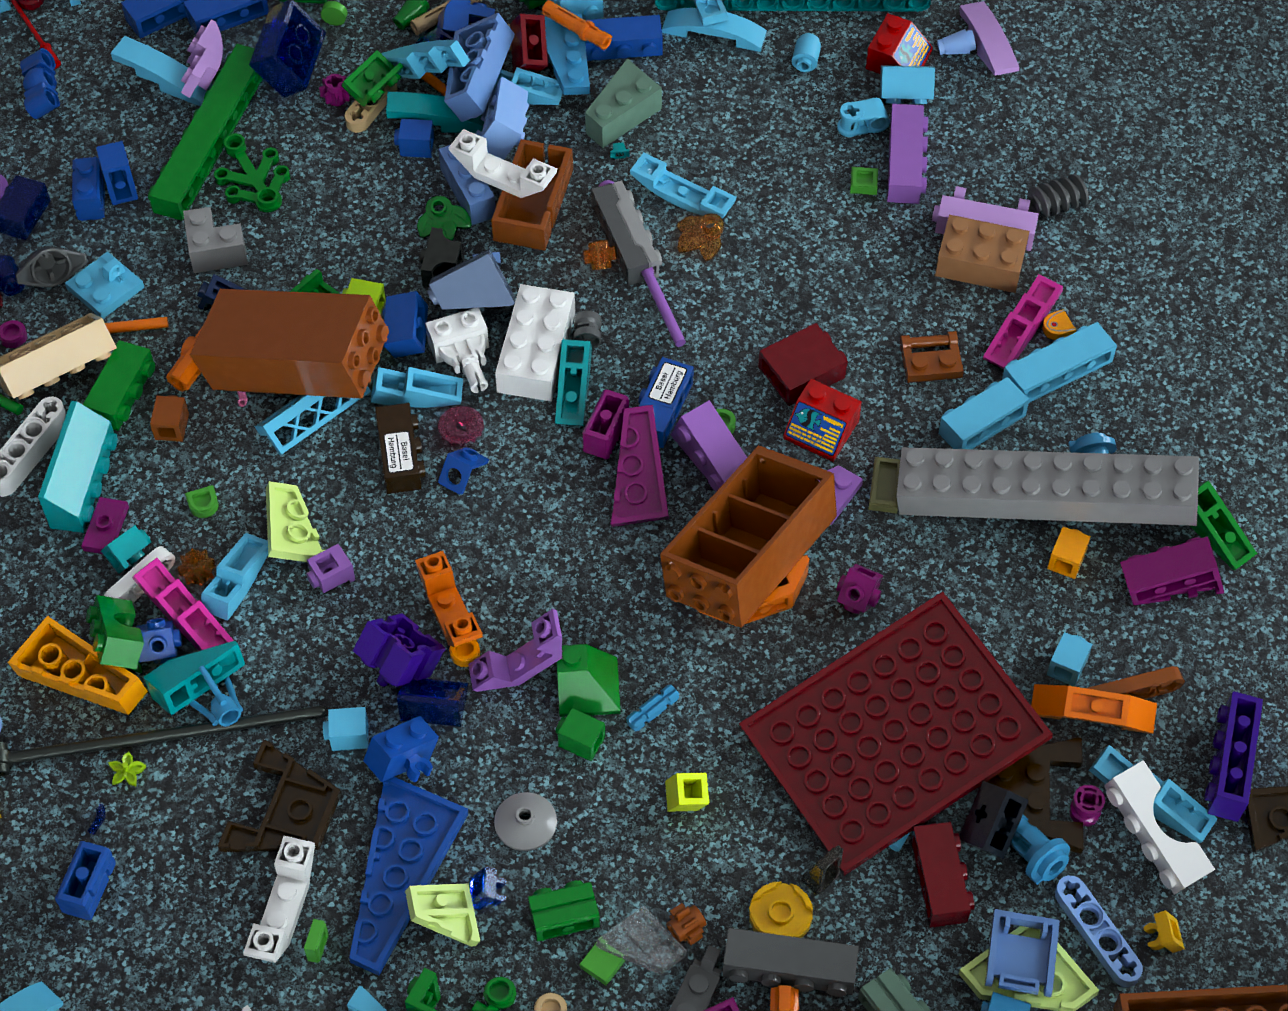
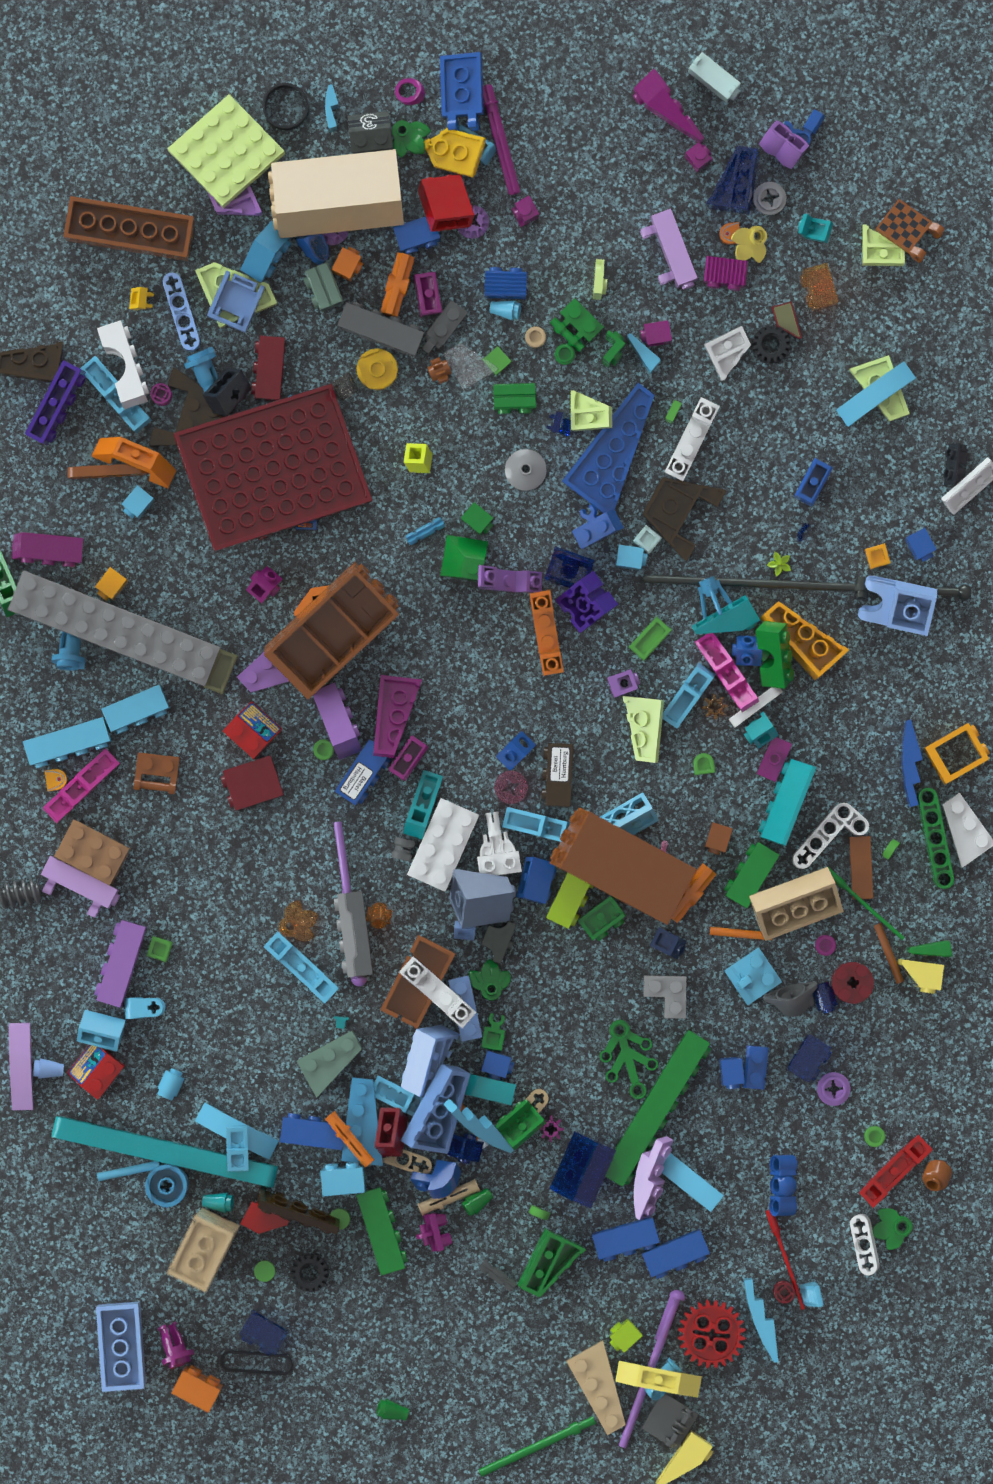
camera: 170 degrees left, 30 degrees up
none -> green plate [481,1013,505,1052]
none -> bright green tile [628,616,672,661]
none -> light aqua tile [633,525,662,554]

